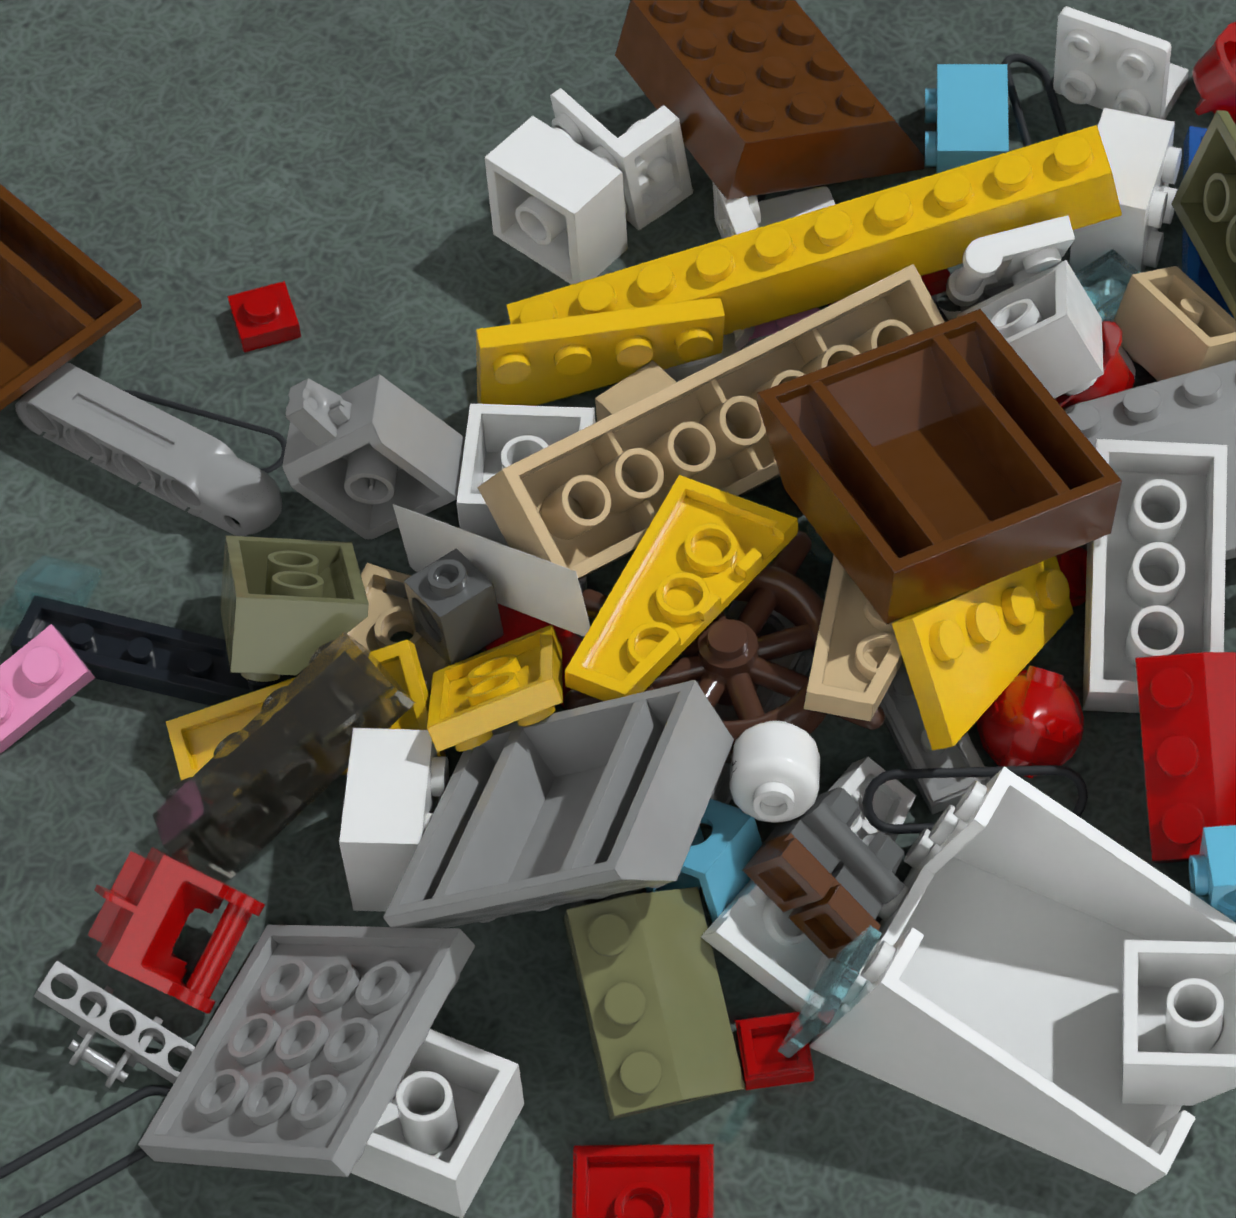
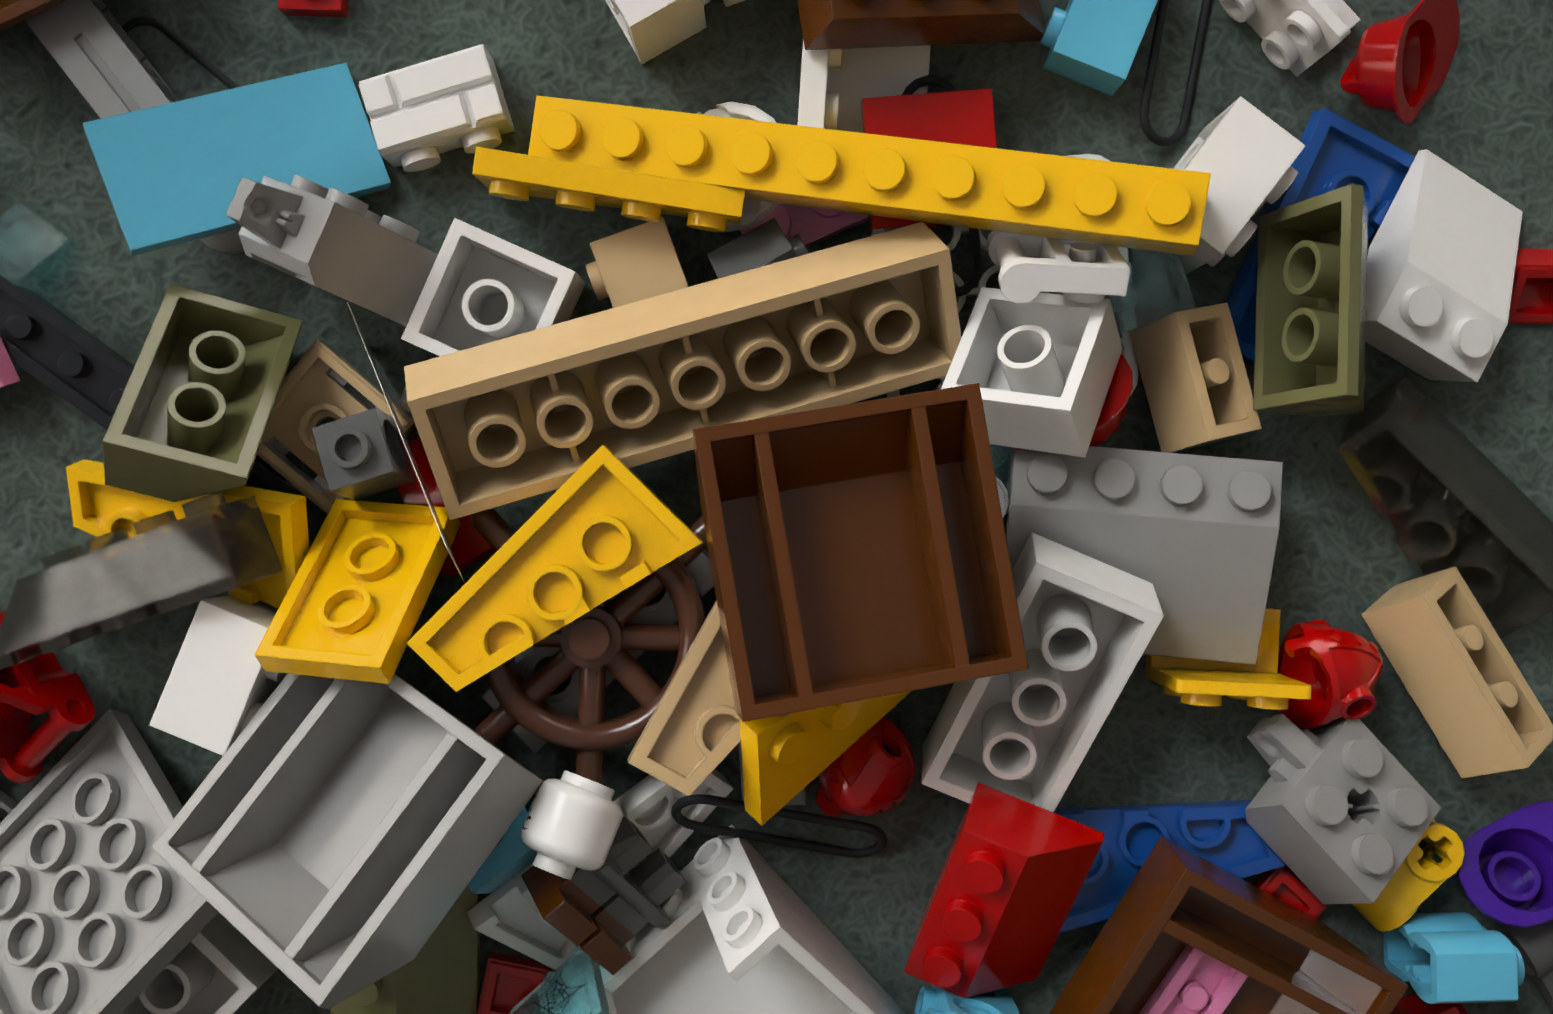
camera: 15 degrees right, 35 degrees up
none -> medium azure tile [83,63,391,256]
none -> white brick [358,44,515,172]

